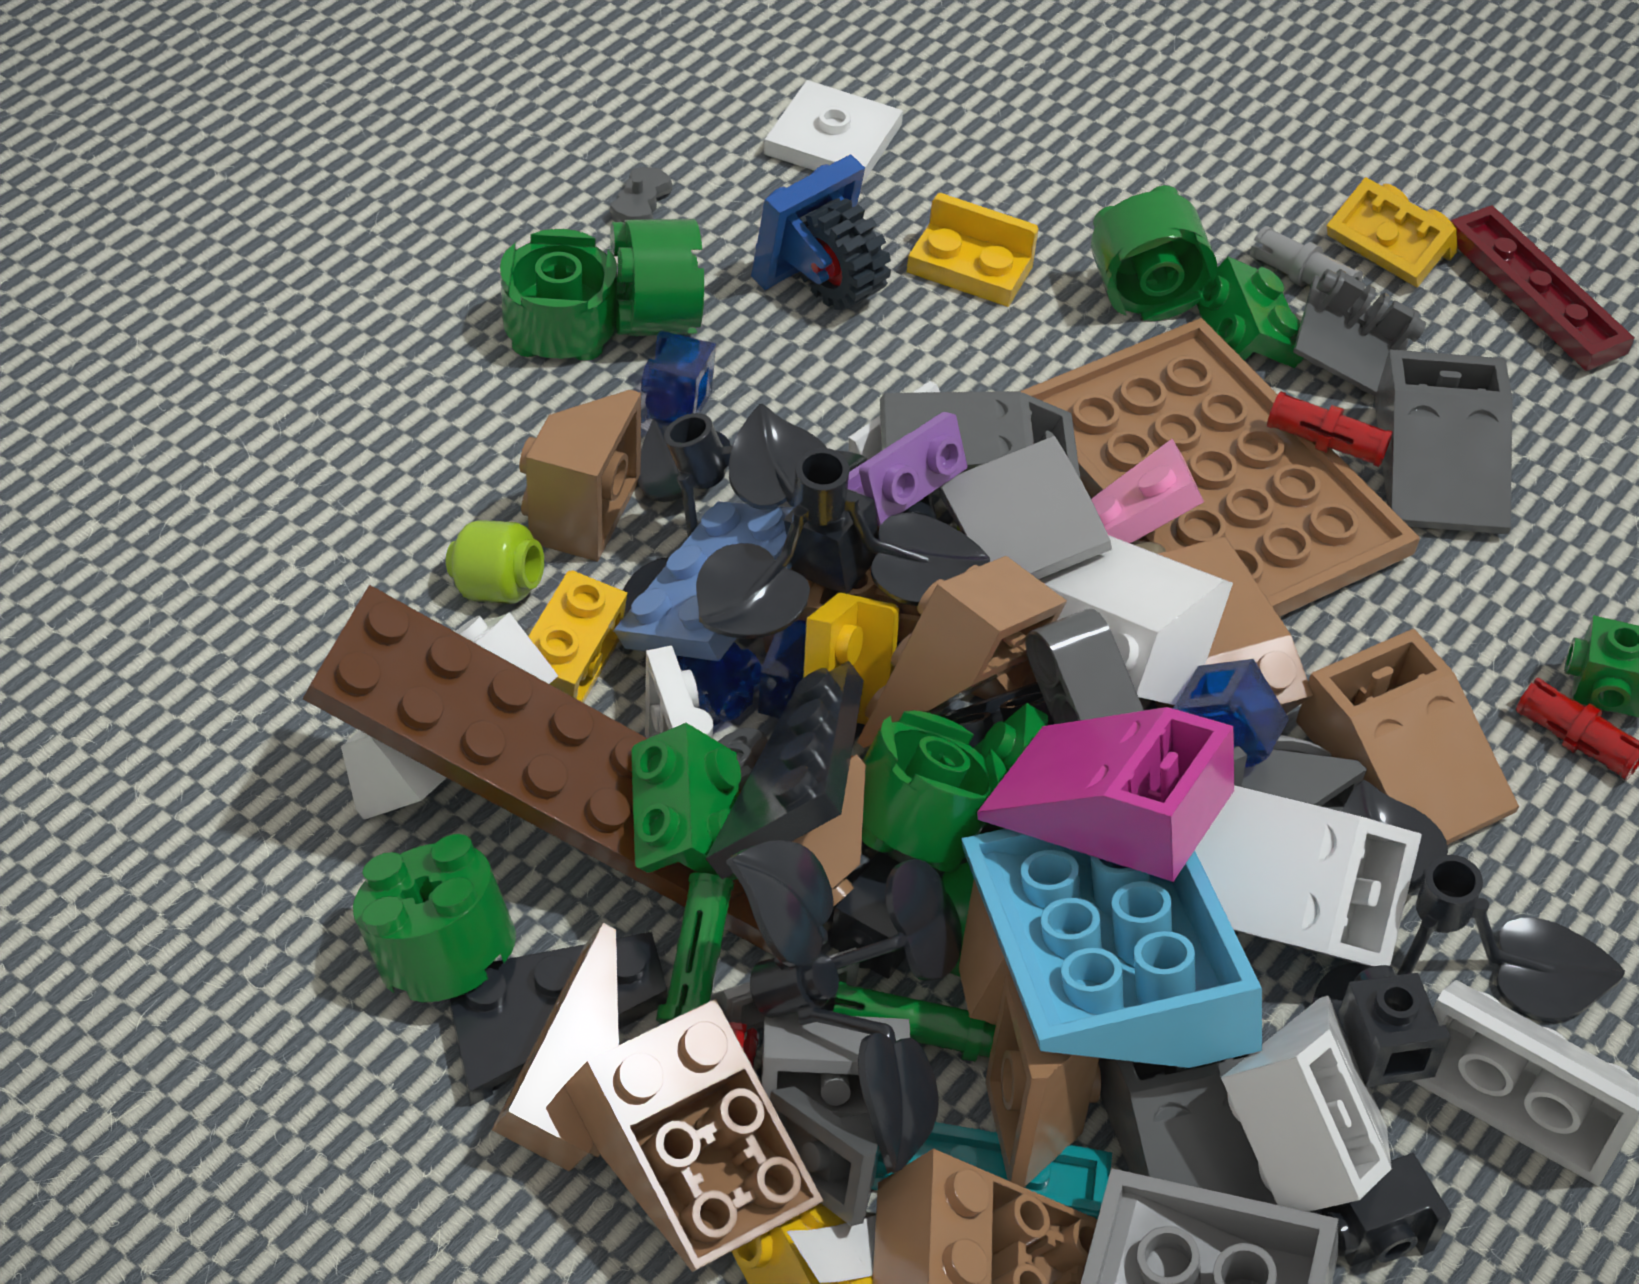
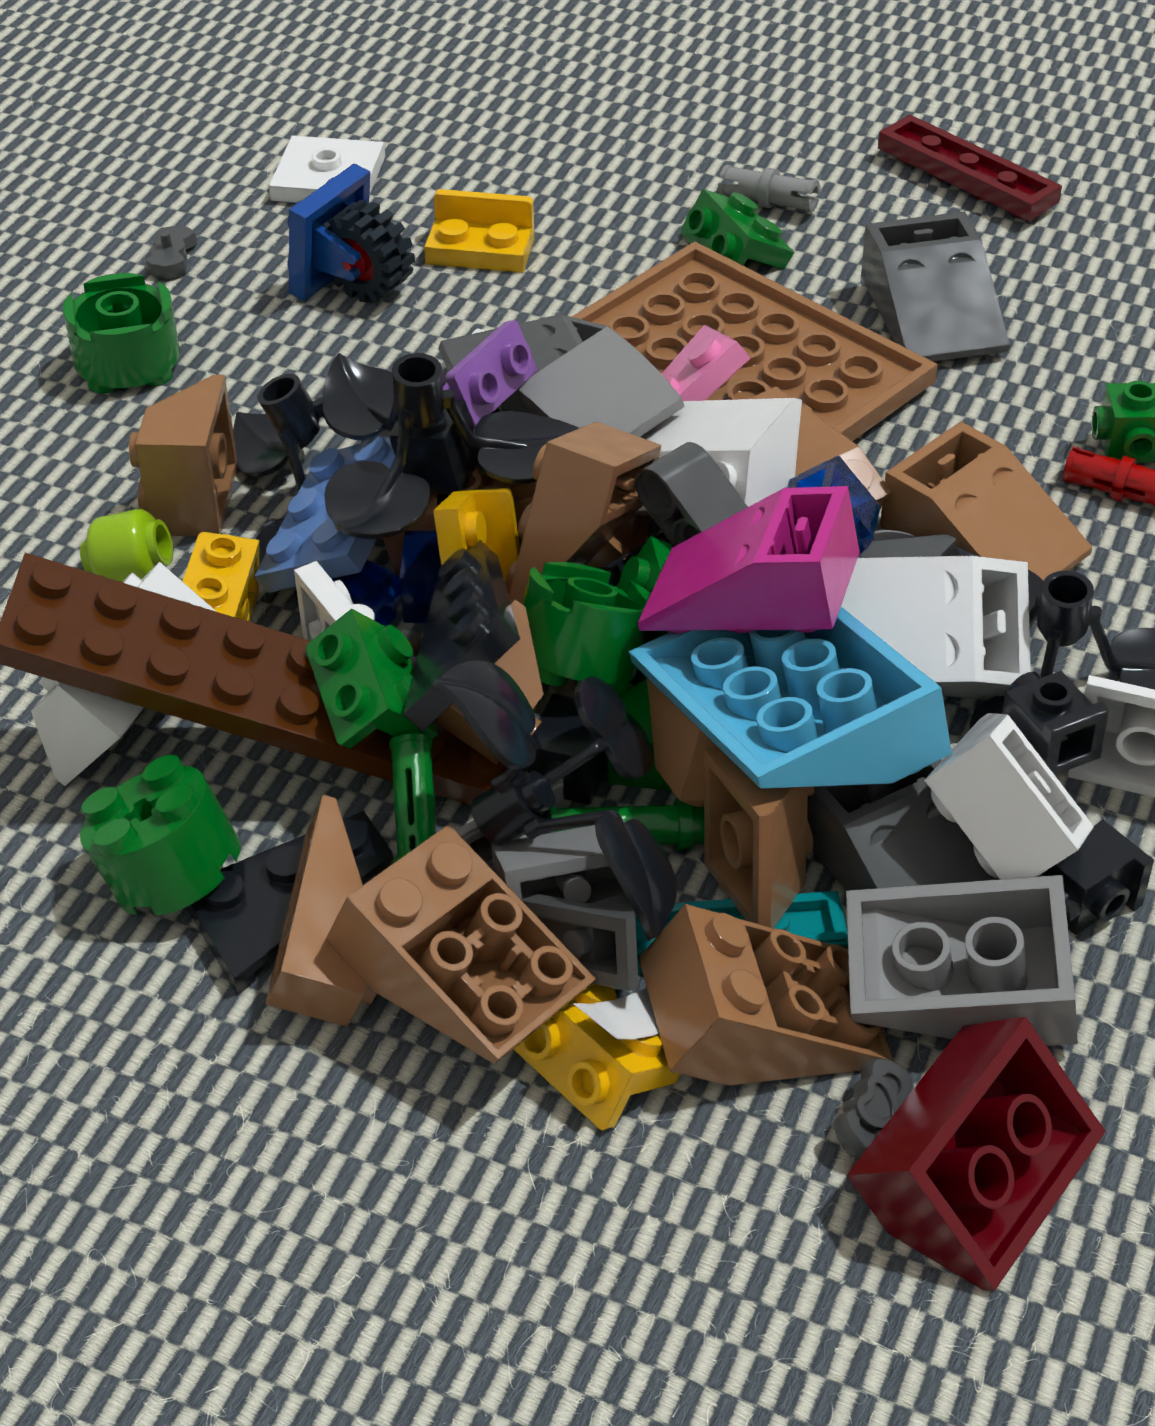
camera: 10 degrees left, 5 degrees down
green brick [609,219,704,336] -> none
clear blue brick [641,331,716,424] -> none
green brick [1091,185,1218,321] -> none
red pin [1267,391,1393,467] -> none
dark grey hinge [1293,269,1426,396] -> none
yellow bracket [1326,177,1457,288] -> none

